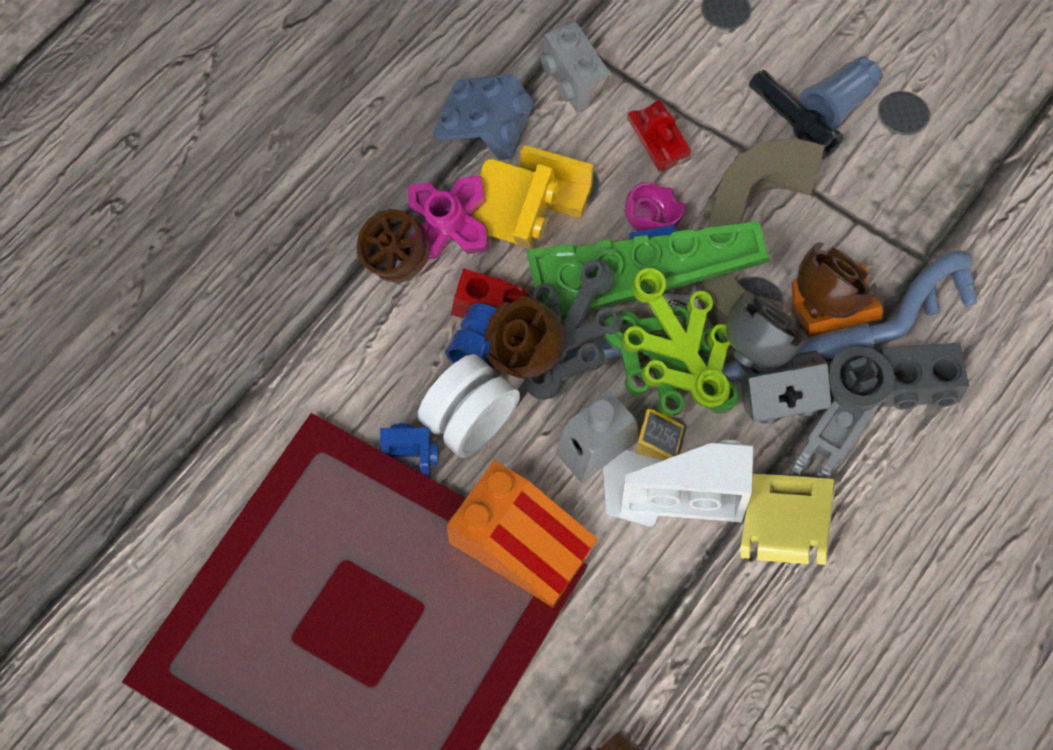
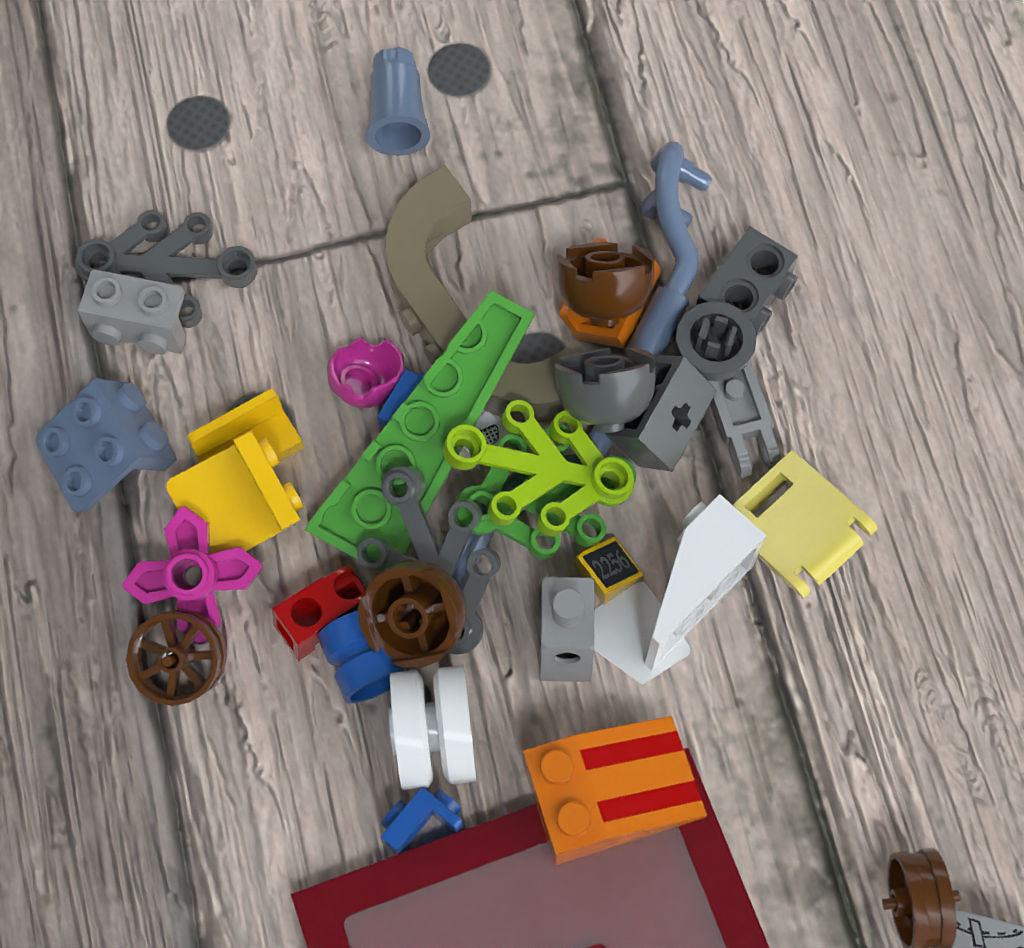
camera: 50 degrees left, 5 degrees up
red hips [627,100,691,172] -> none
black pin [749,70,843,159] -> none
none -> dark grey plant [75,210,258,328]

